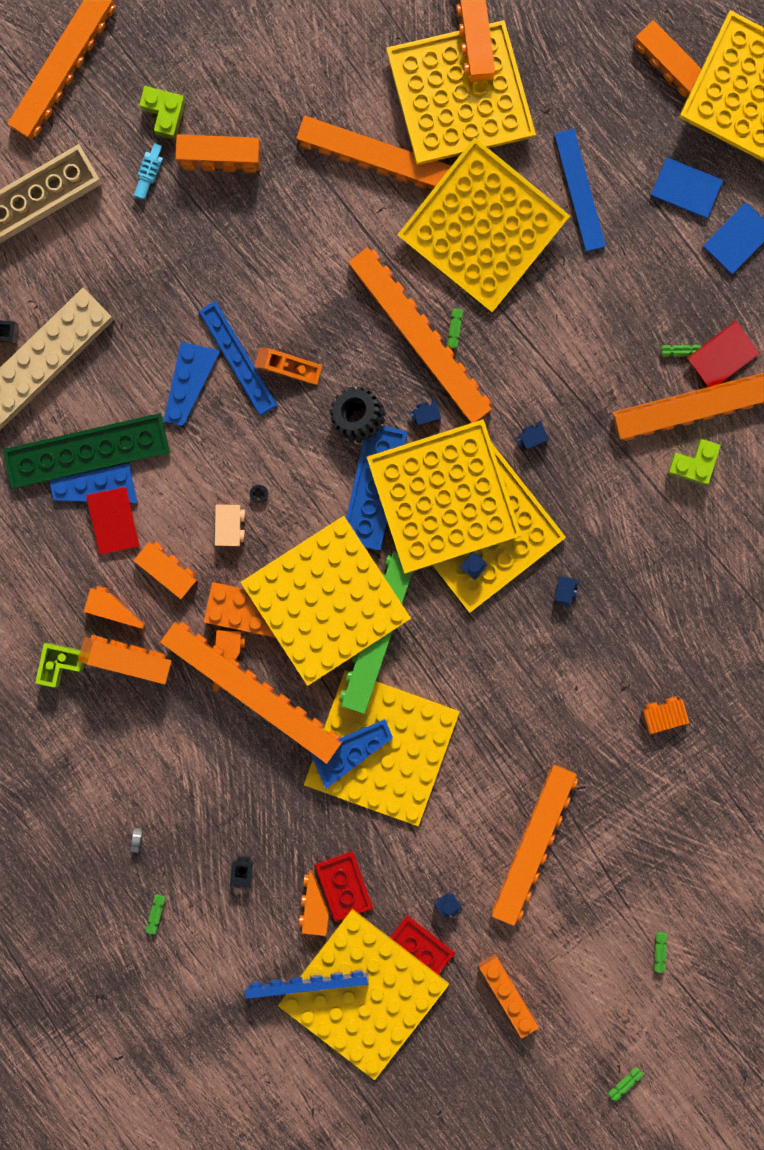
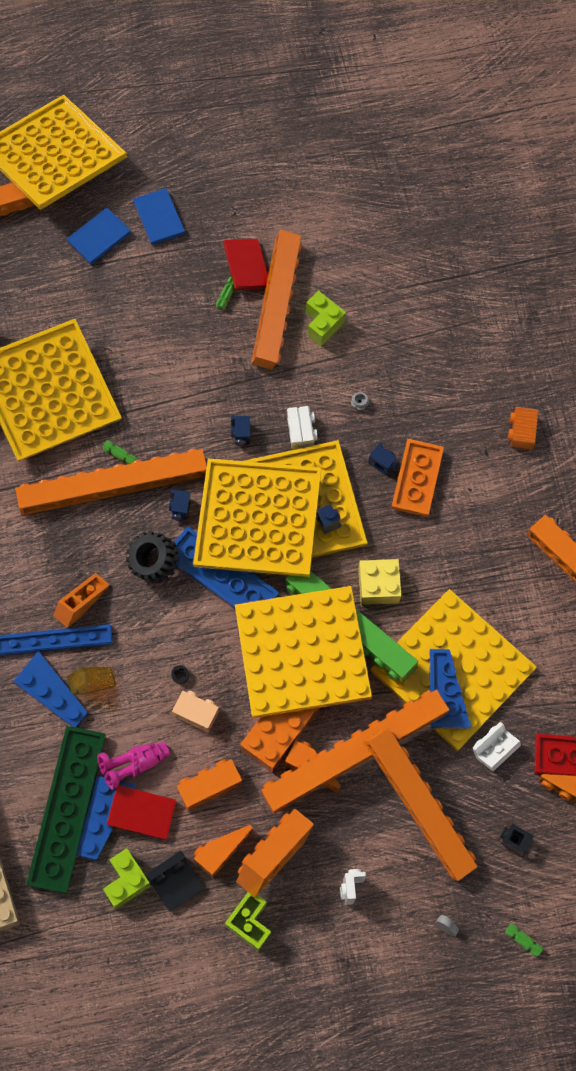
camera: 75 degrees left, 20 degrees down
blue tile [554,128,606,252] -> none
none -> clear yellow slope [67,667,116,695]
none -> dark pink piece [97,742,170,790]
none -> lime brick [103,848,151,910]
none -> black bracket [146,851,204,911]
none -> white brick [287,406,317,450]
none -> white bracket [340,869,366,905]
none -> light grey plate [351,392,369,410]
none -> light yellow brick [358,559,401,605]
none -> orange brick [364,728,478,881]
none -> orange plate [391,438,444,517]
none -> white bracket [473,722,521,771]

